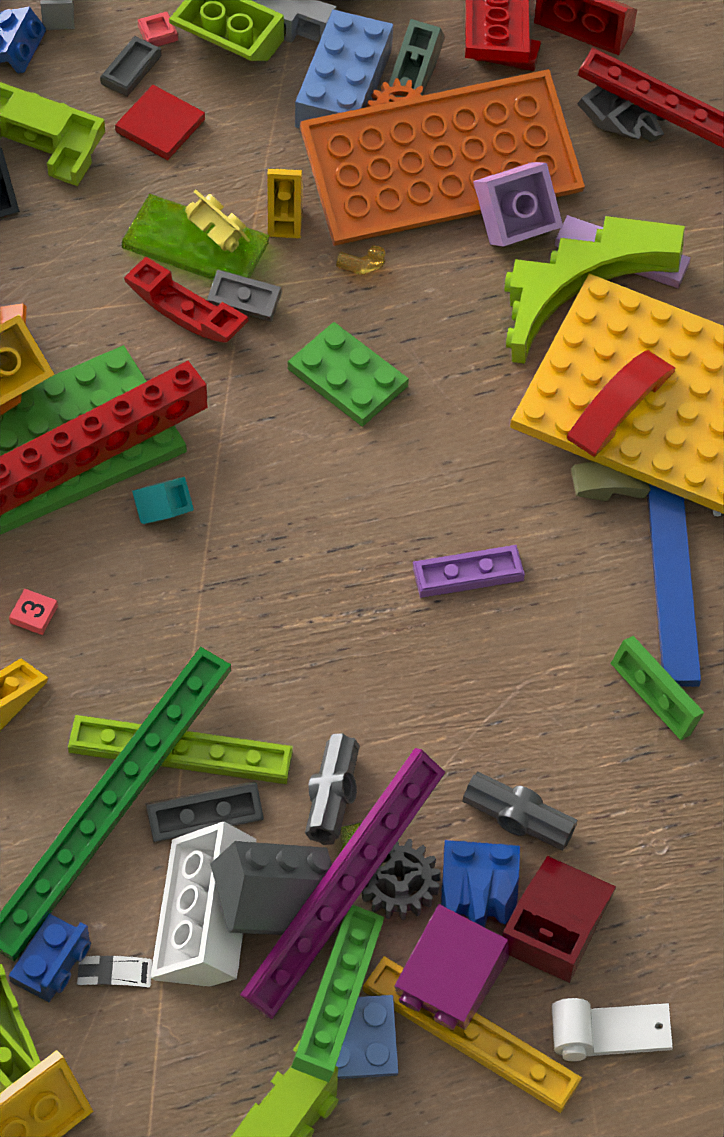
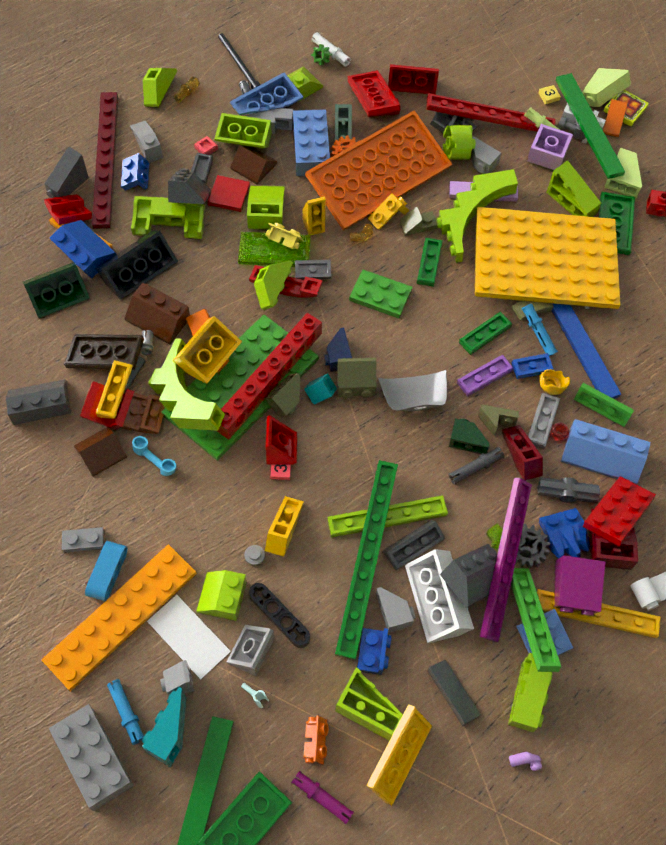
camera: 20 degrees left, 5 degrees up
sticker [77,956,152,988] -> none
dark grey piece [305,734,360,845] -> none
lavender brick [473,162,563,246] -> none
red slope [566,350,676,458] -> none
none -> dark grey slope [168,168,211,204]
none -> reddish brown slope [230,145,277,185]
none -> lime slope [247,186,285,229]
none -> lime slope [254,260,293,310]
none -> olive slope [265,373,300,416]
none -> red slope [266,415,297,465]
none -> dark blue slope [323,327,352,372]
none -> olive slope [337,358,376,398]
none -> yellow bracket [368,194,410,230]
none -> light grey slope [376,587,415,633]
none -> light grey piece [378,370,447,412]
none -> olive slope [399,207,438,236]
none -> green tile [417,237,443,287]
none -> dark grey slope [428,660,481,726]
none -> lime brick [443,125,476,160]
none -> dark grey pin [448,447,504,485]
none -> dark green slope [449,418,490,454]
none -> green tile [459,311,512,355]
none -> light grey slope [471,137,501,174]
none -> olive slope [478,404,519,436]
none -> dark red slope [502,425,543,481]
none -> blue plate [511,353,553,379]
none -> dark azure pin [522,303,558,356]
none -> light grey tile [528,393,560,449]
none -> yellow hair [539,369,570,395]
none -> clear red plate [550,422,569,441]
none -> medium blue slope [561,419,651,484]
none -> red plate [583,476,656,547]

